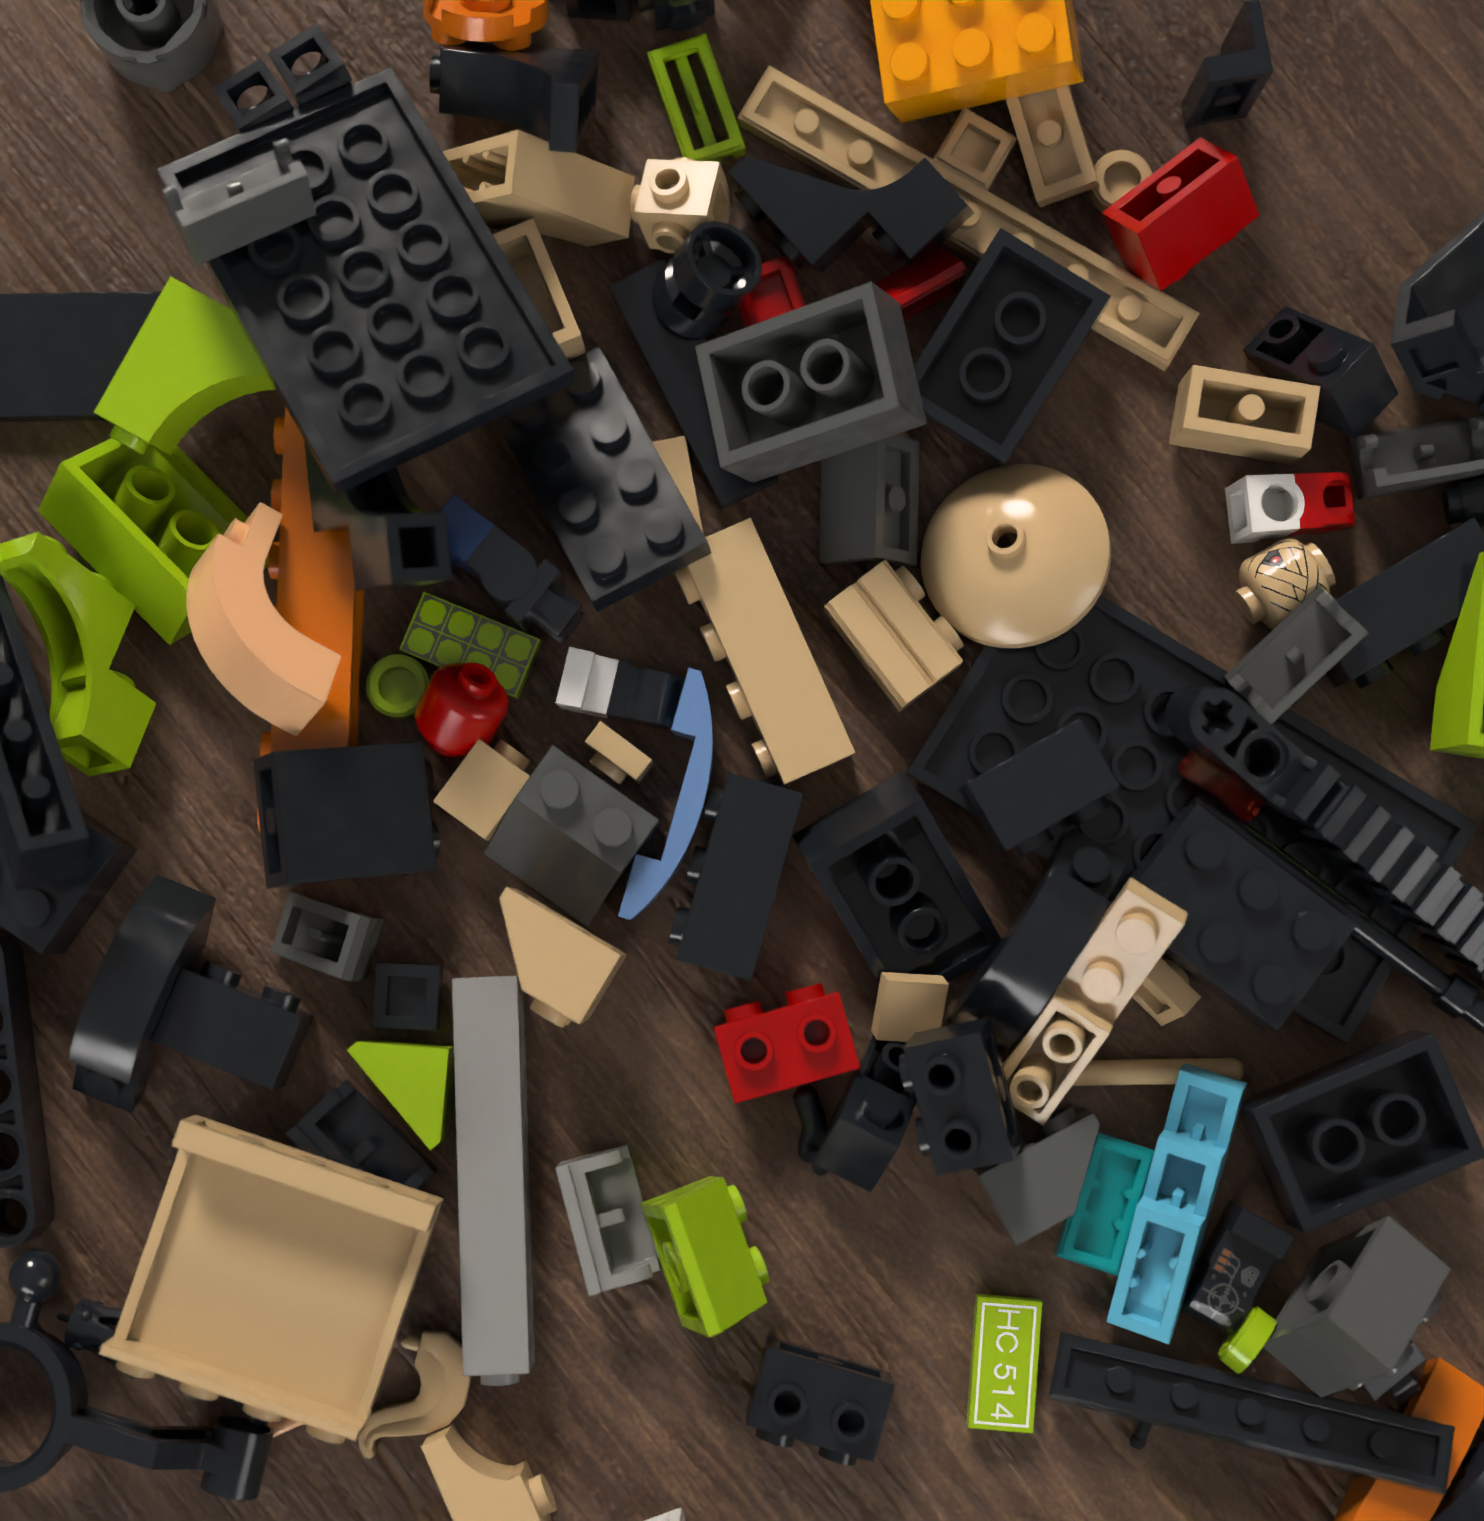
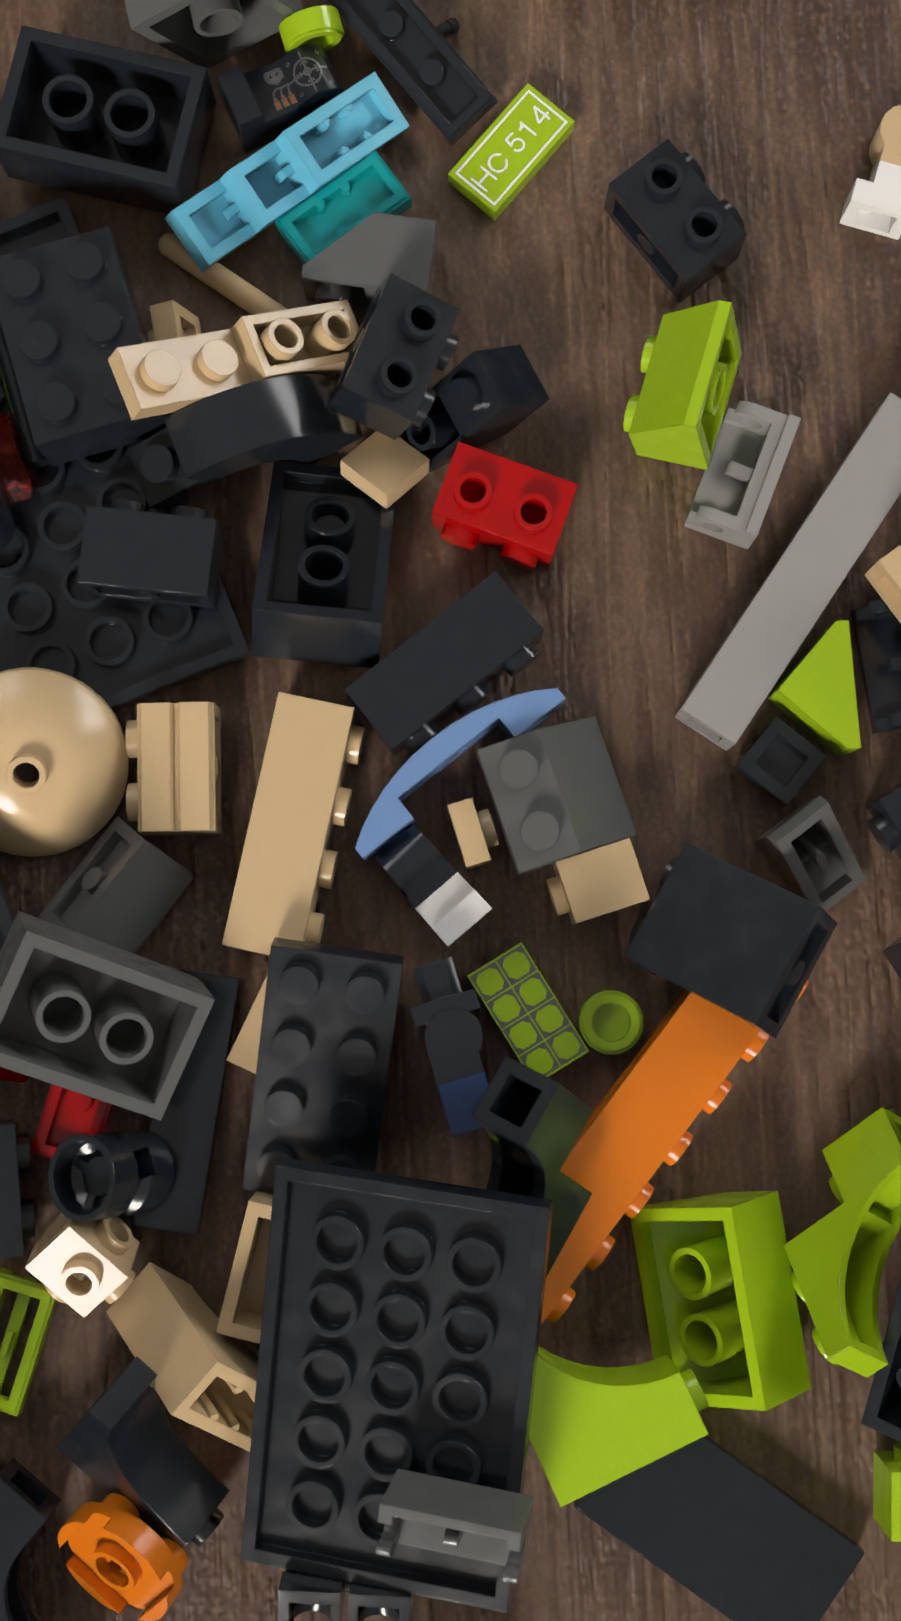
camera: 140 degrees left, 0 degrees up
light nougat arch [186,502,341,736] -> none
red head [414,662,509,758] -> none
tan slope [499,887,627,1028] -> none
black piece [793,1086,828,1176] -> none

